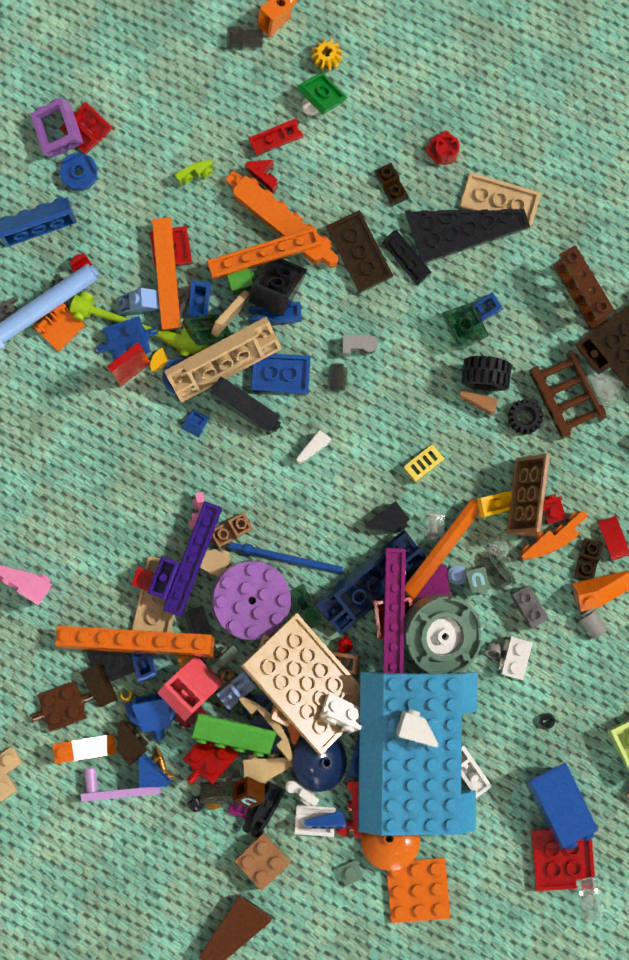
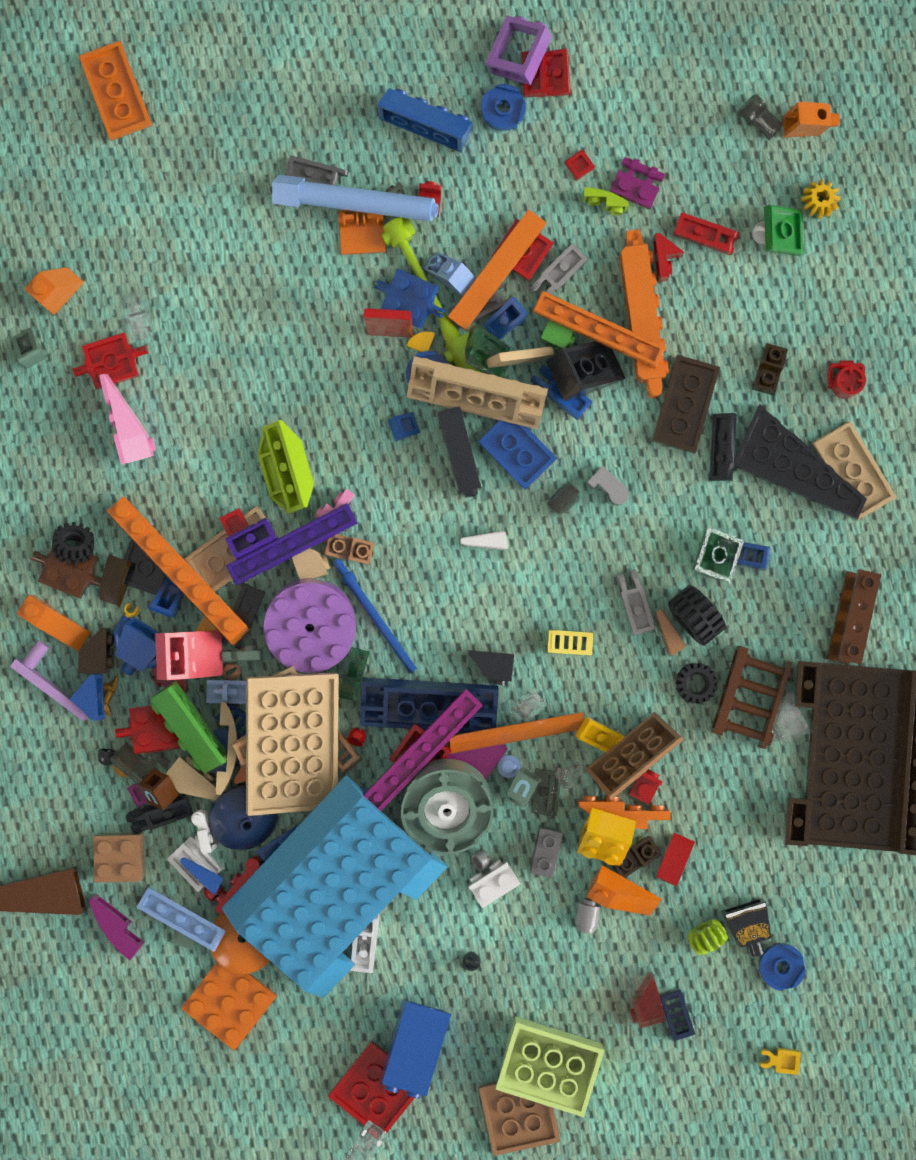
camera: 35 degrees right, 5 degrees up
white bracket [319,693,362,733] -> none
white slope [395,709,438,747] -> none
none -> black tyre [52,522,95,565]
none -> magenta slope [89,894,145,961]
none -> light blue plate [136,887,226,952]
none -> lime wedge [258,420,314,514]
none -> light grey hinge [529,243,588,295]
none -> red tile [564,149,595,181]
none -> yellow piece [577,808,636,866]
none -> magenta plate [610,157,665,210]
none -> light grey hinge [617,569,655,636]

